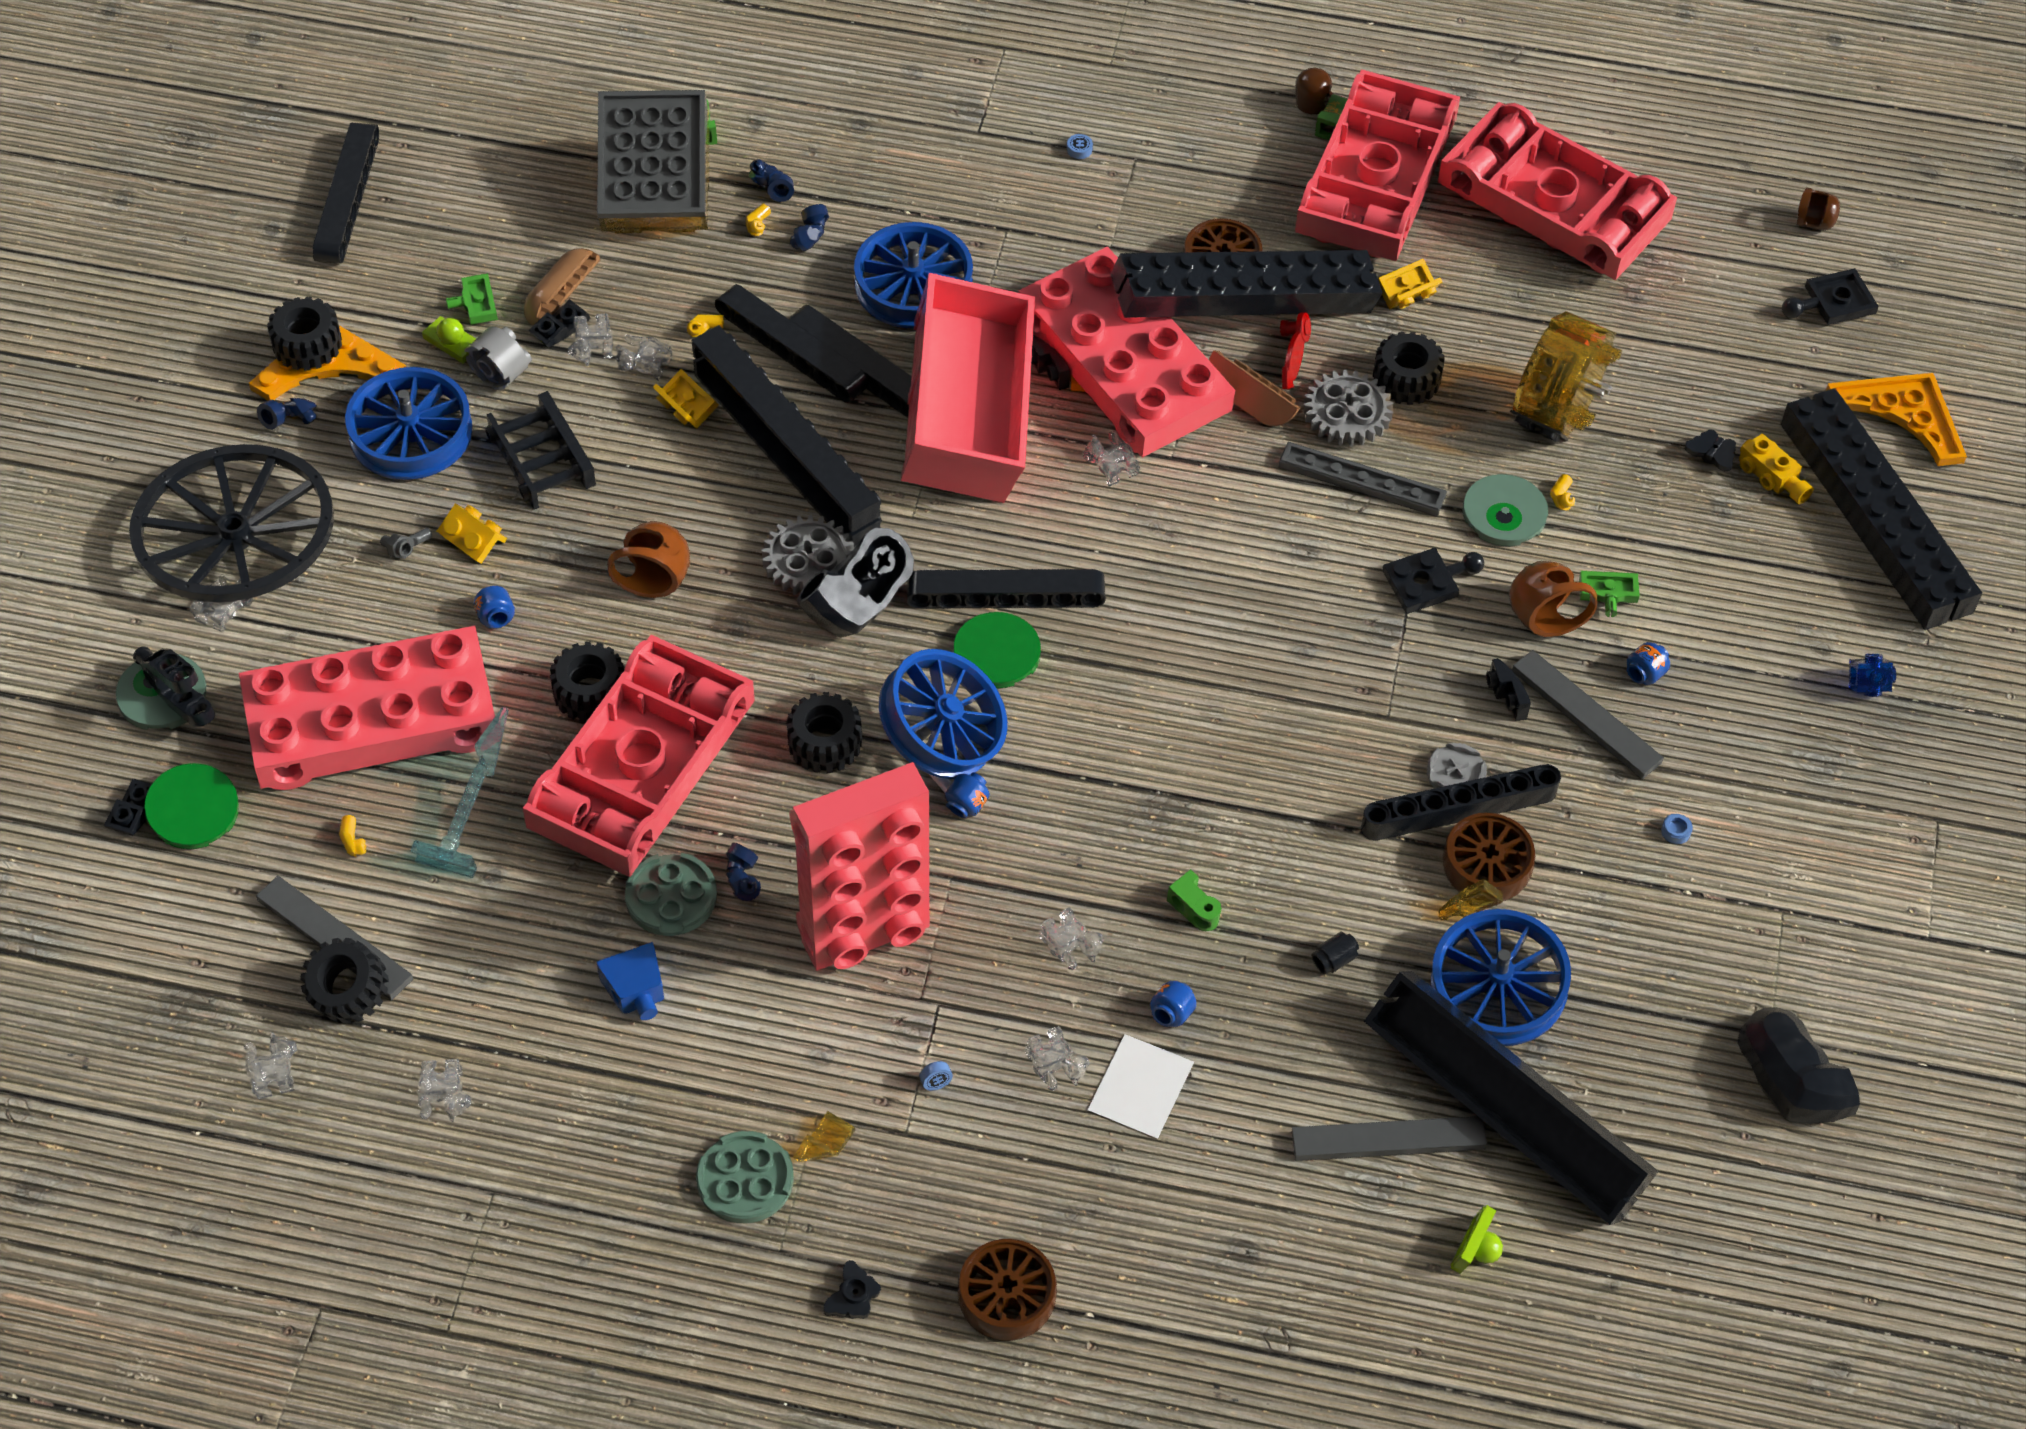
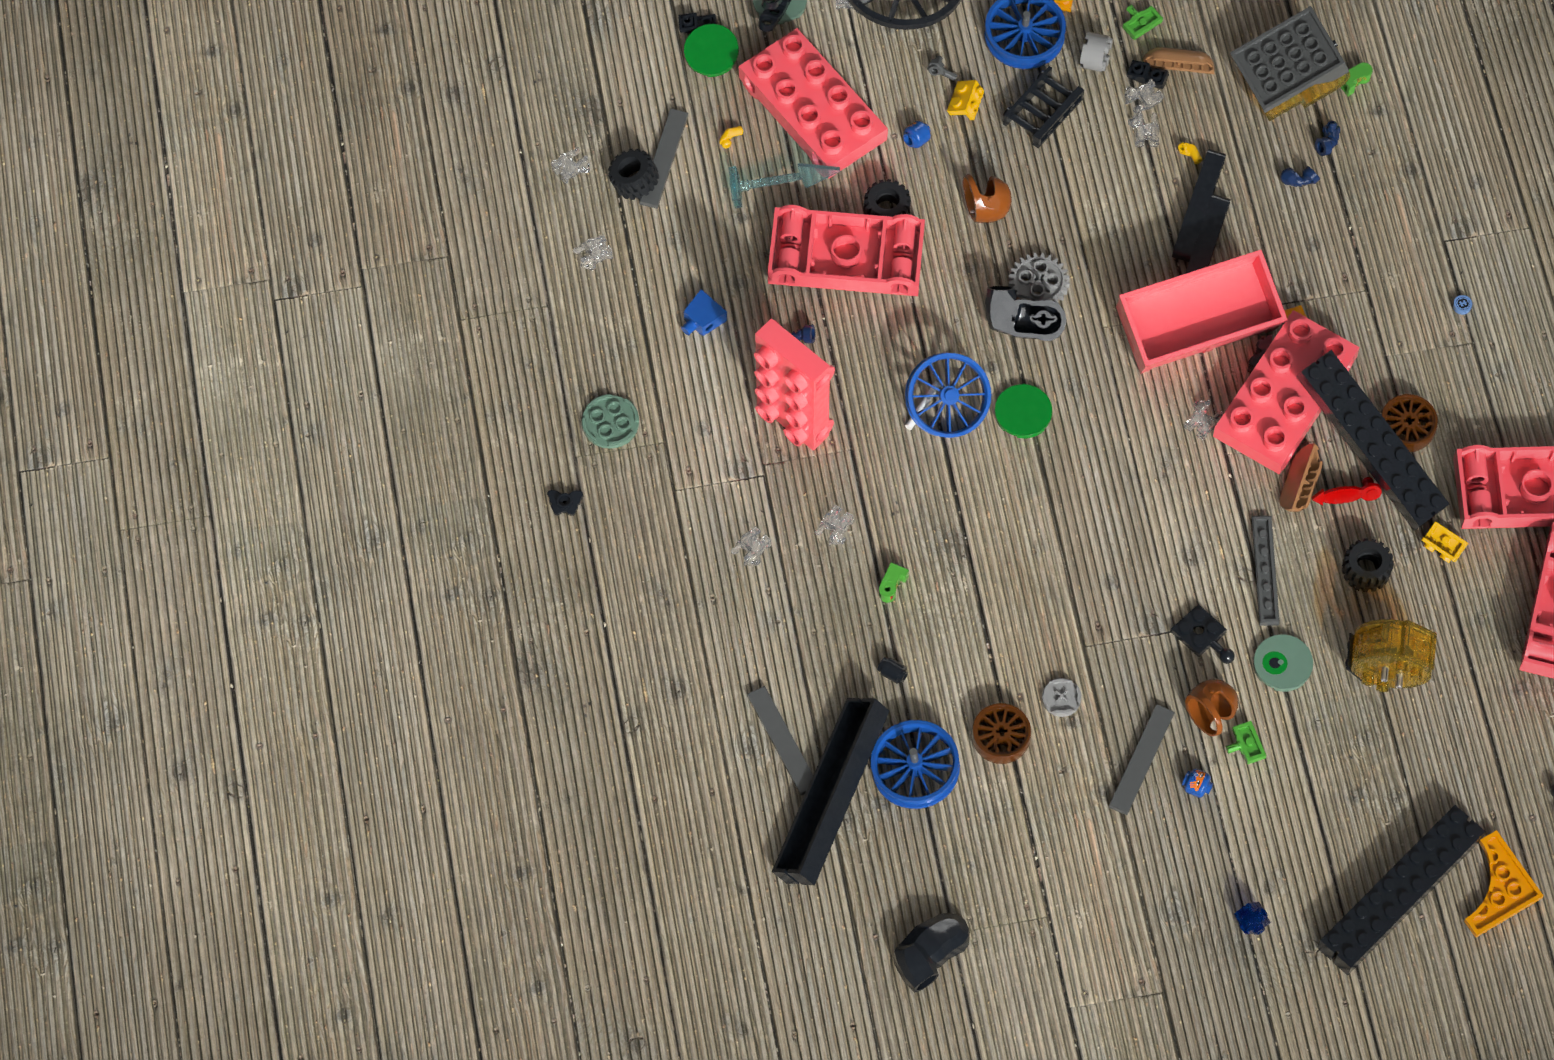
camera: 70 degrees right, 10 degrees up
lime tile [422,316,476,364] -> none
sand green tile [625,853,717,936] -> none
yellow bracket [653,369,719,429] -> none
black piece [691,325,882,547] -> none
yellow arm [745,203,771,236] -> none
black tyre [787,692,862,774] -> none
clear yellow slope [793,1111,856,1162] -> none
blue wheel [854,222,973,329] -> none
black beam [907,569,1106,609] -> none
medium blue tile [919,1061,953,1091] -> none
blue head [945,772,990,818] -> none
reddish brown piece [958,1239,1057,1341] -> none
white sticker [1088,1034,1194,1139] -> none
blue head [1150,981,1196,1027] -> none
light grey gear [1303,370,1393,447] -> none
black beam [1361,764,1561,841] -> none
clear yellow slope [1439,879,1503,920] -> none
lime tile [1450,1205,1503,1274] -> none
black slope [1486,658,1531,721] -> none
yellow arm [1550,474,1575,511] -> none
medium blue tile [1661,814,1693,844] -> none
black animal [1684,429,1736,471] -> none
yellow brick [1739,433,1814,505] -> none

